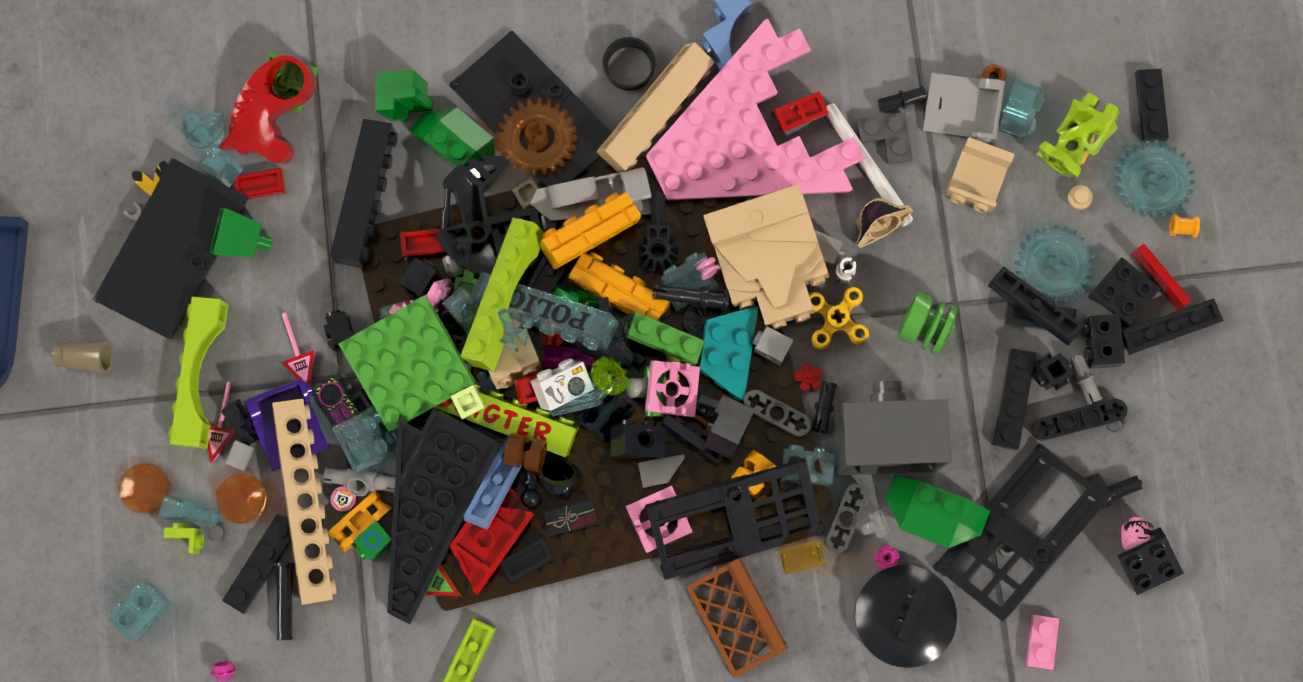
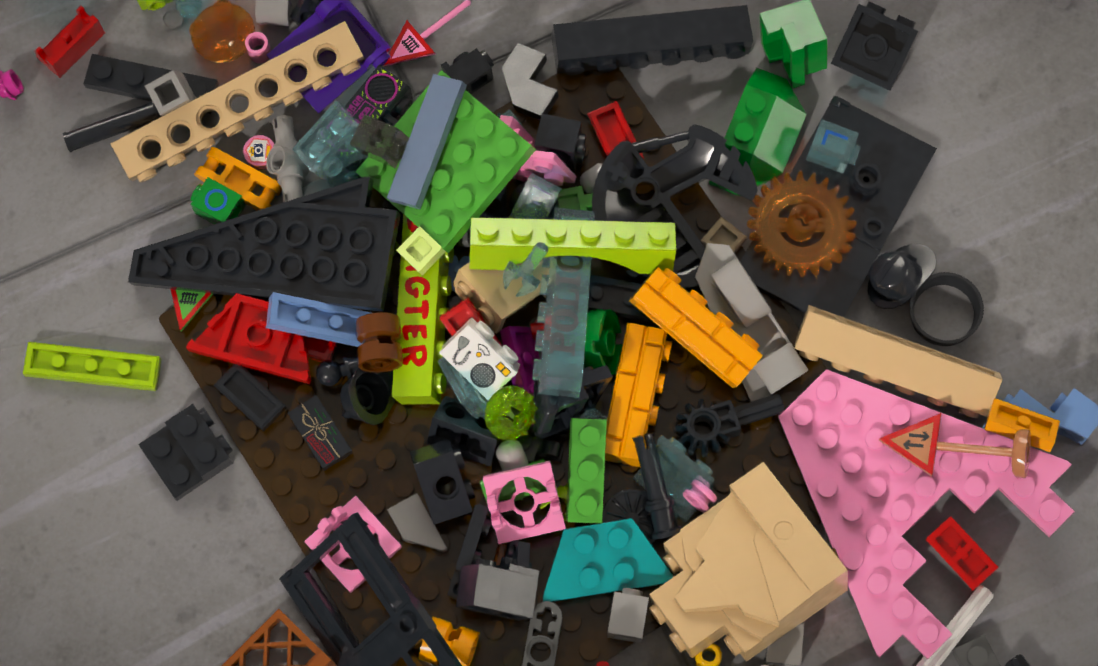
camera: 75 degrees right, 5 degrees down
none -> red hinge [34,5,105,78]
none -> black plate [138,404,233,501]
none -> light grey brick [145,70,196,116]
none -> bright pink hinge [245,32,271,64]
none -> clear smoke brick [350,114,409,169]
none -> sand blue tile [387,74,467,210]
none -> tile [502,43,559,121]
none -> clear light blue brick [806,119,861,173]
none -> black plate [831,1,919,91]
none -> black piece [867,244,937,309]
none -> nougat piece [879,413,1031,478]
none -> light orange plate [985,398,1060,453]

